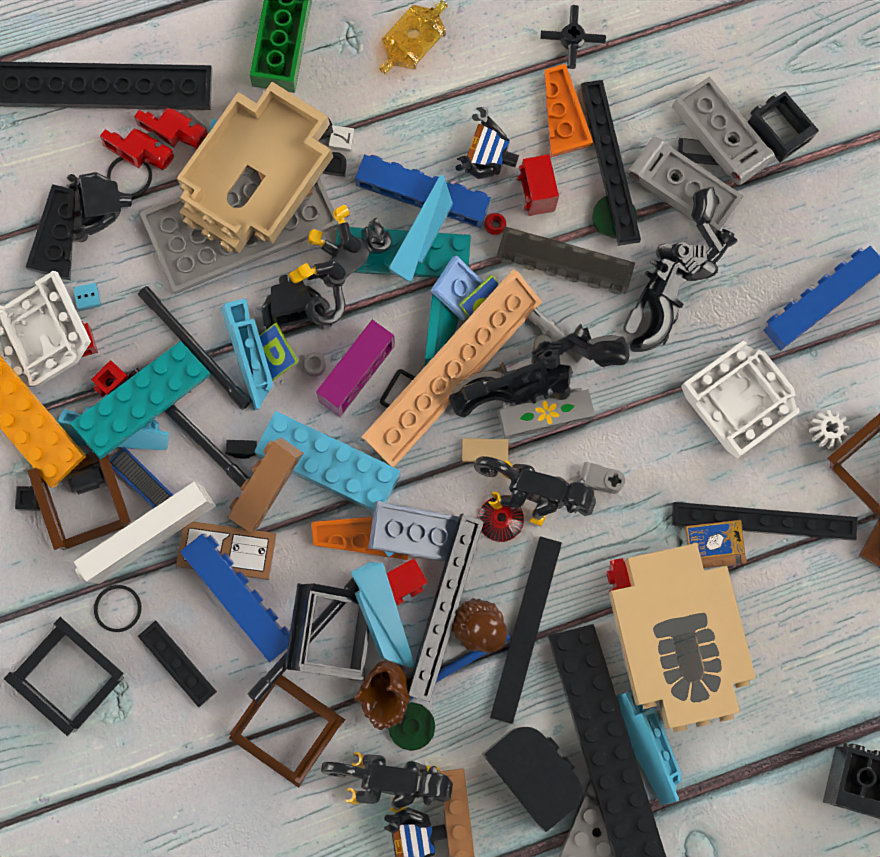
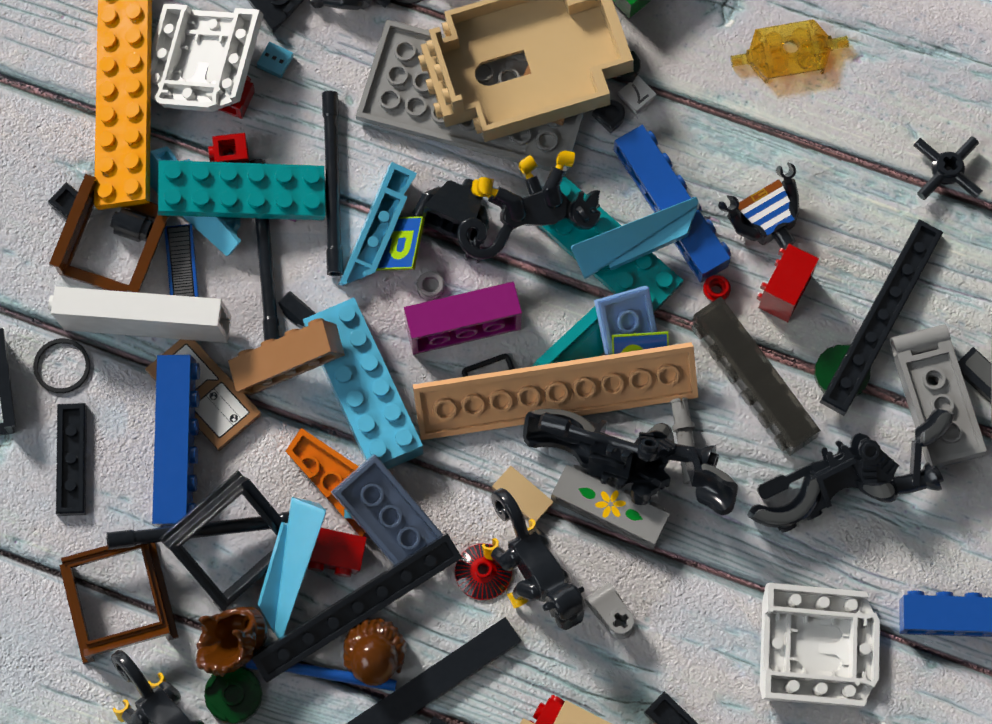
camera: 45 degrees right, 5 degrees down
orange wing [544,64,593,158] -> none

